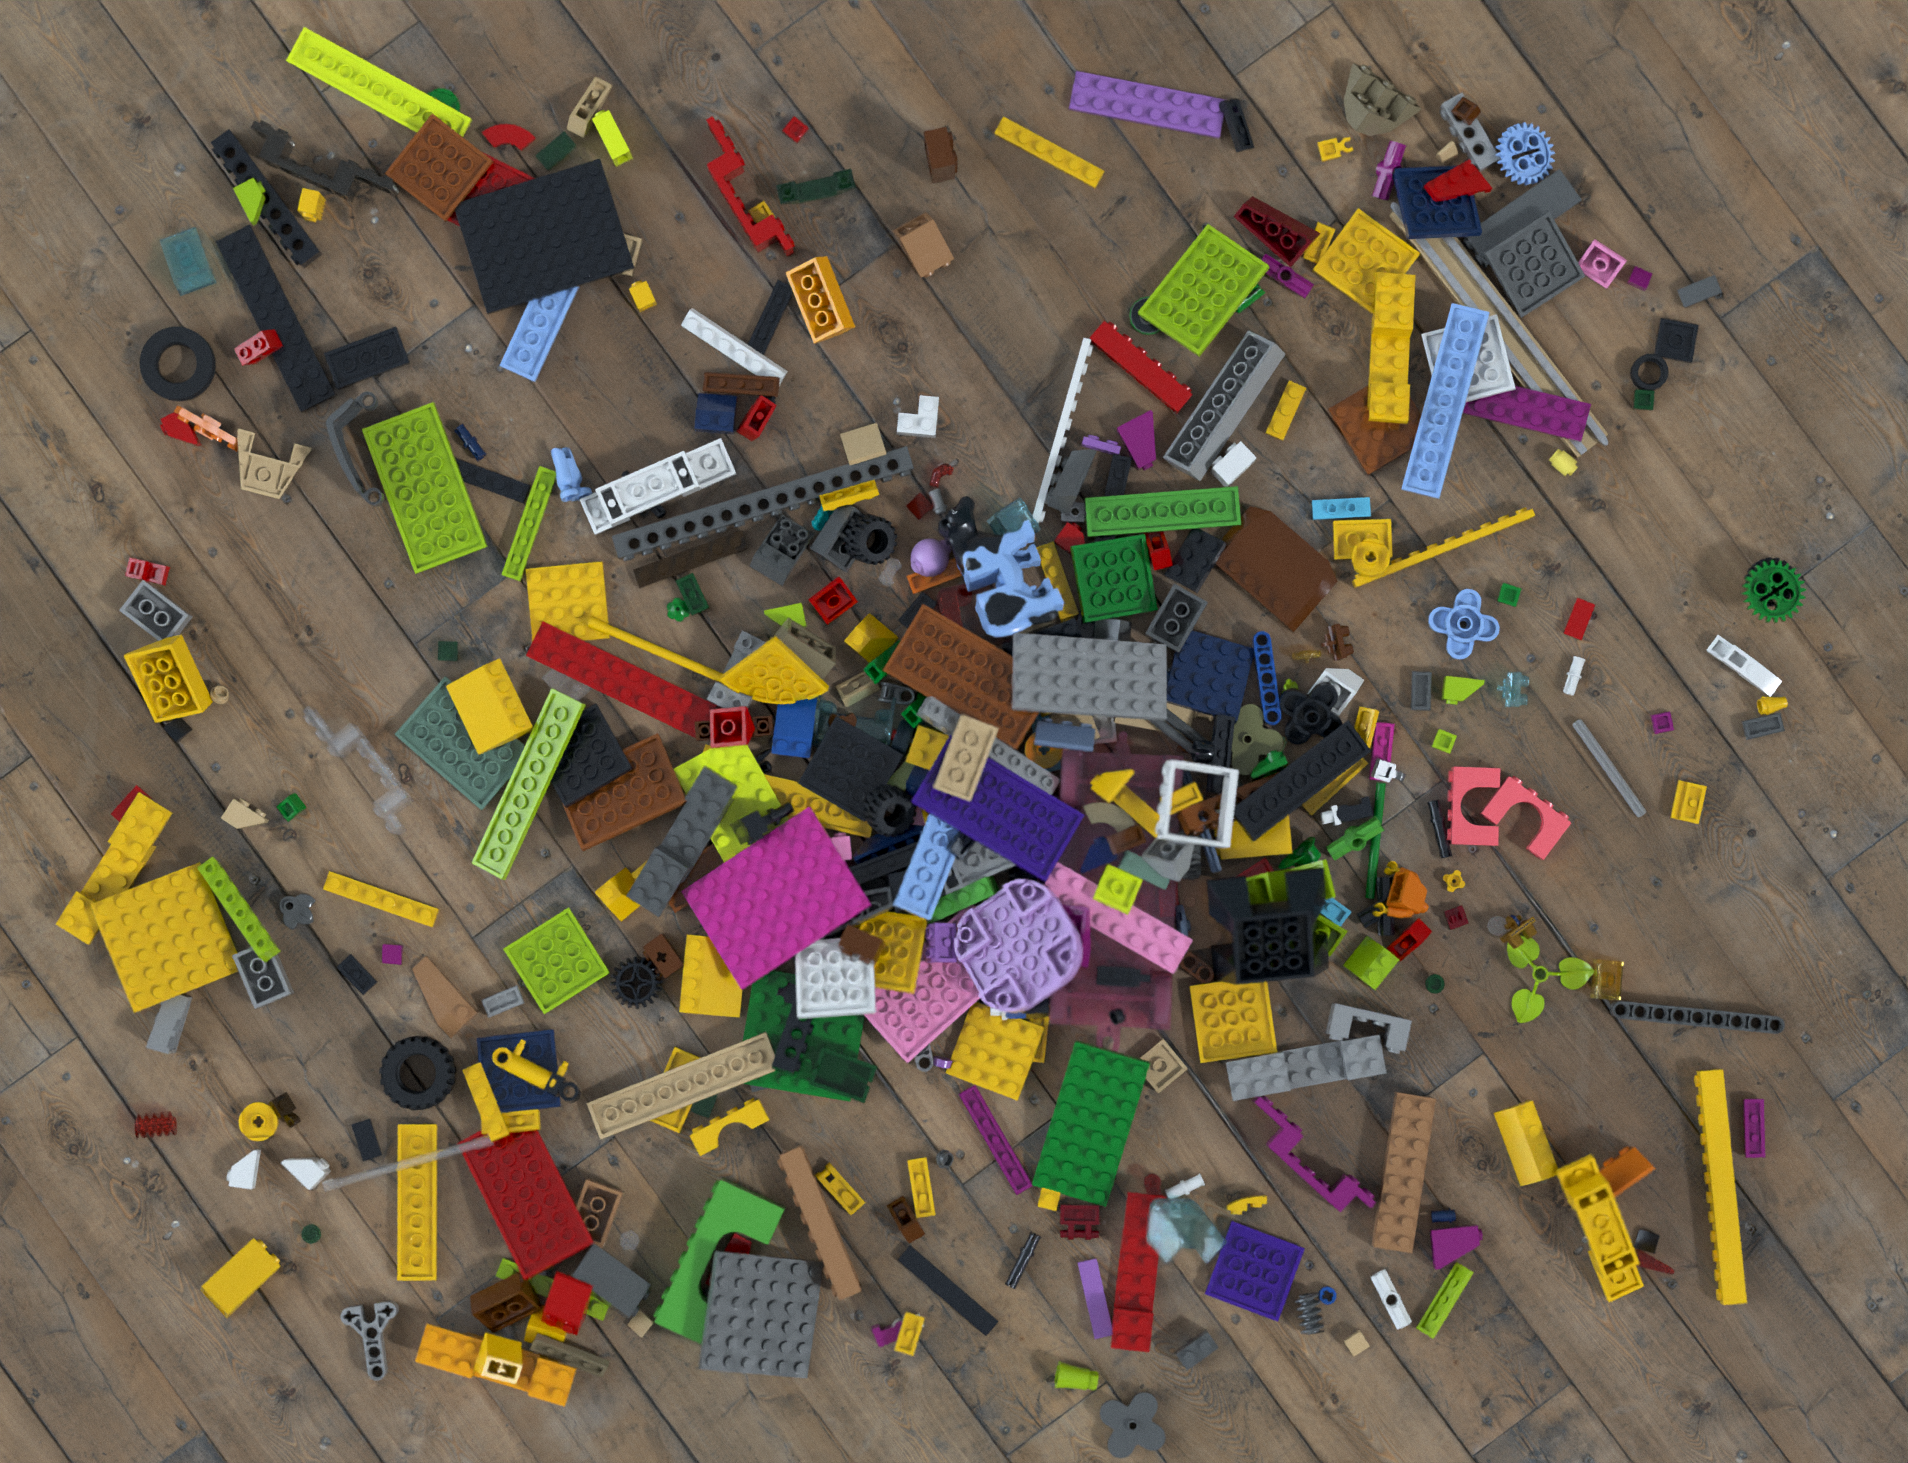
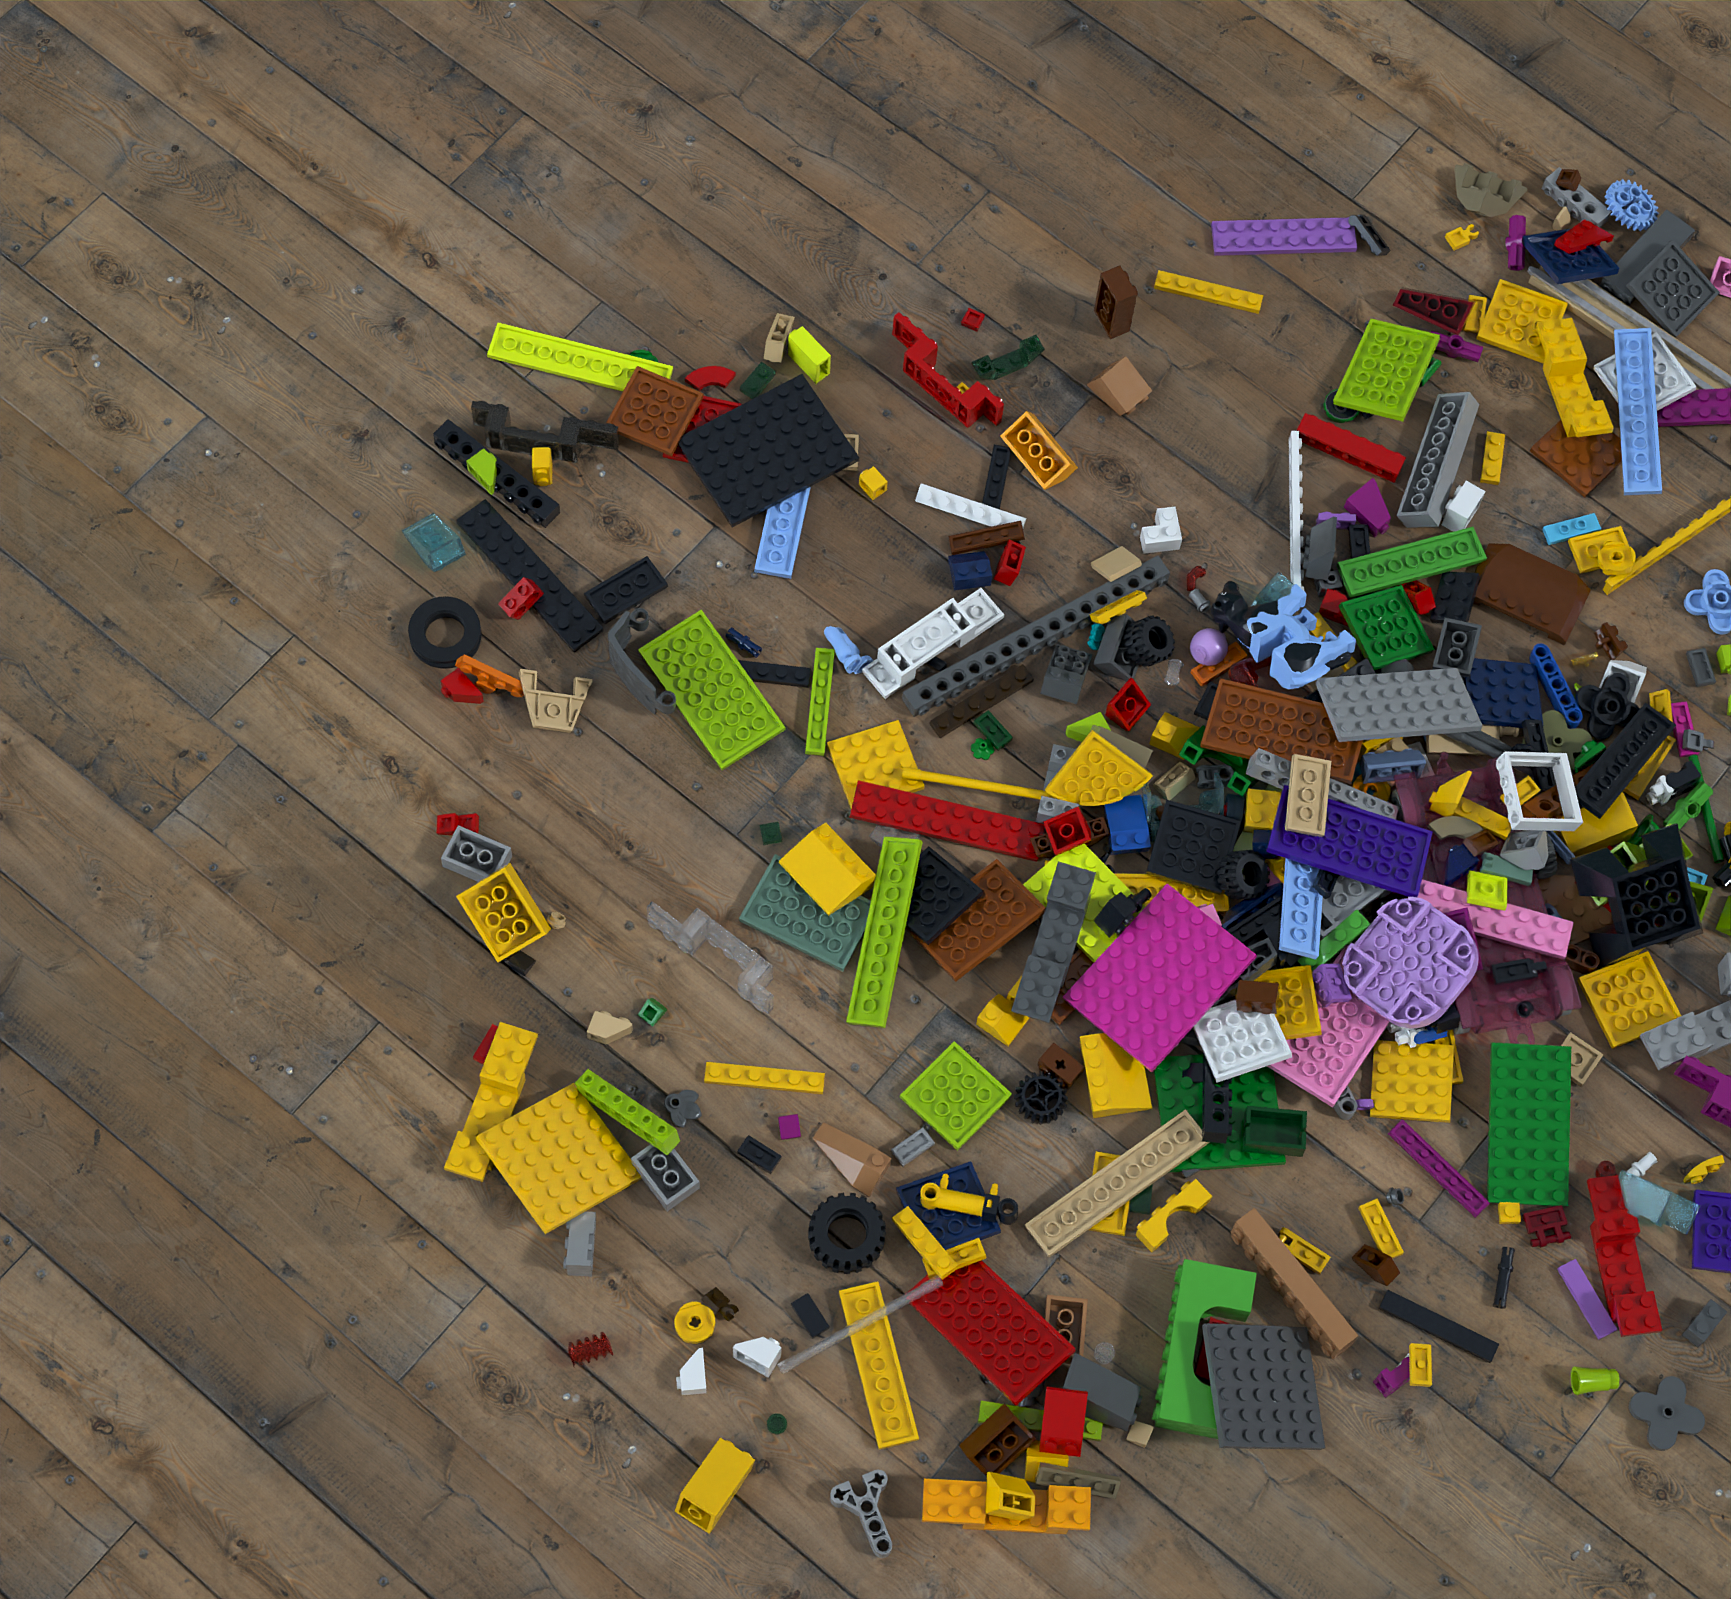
camera: 20 degrees left, 20 degrees down
clear red slope [906,493,933,520] -> none

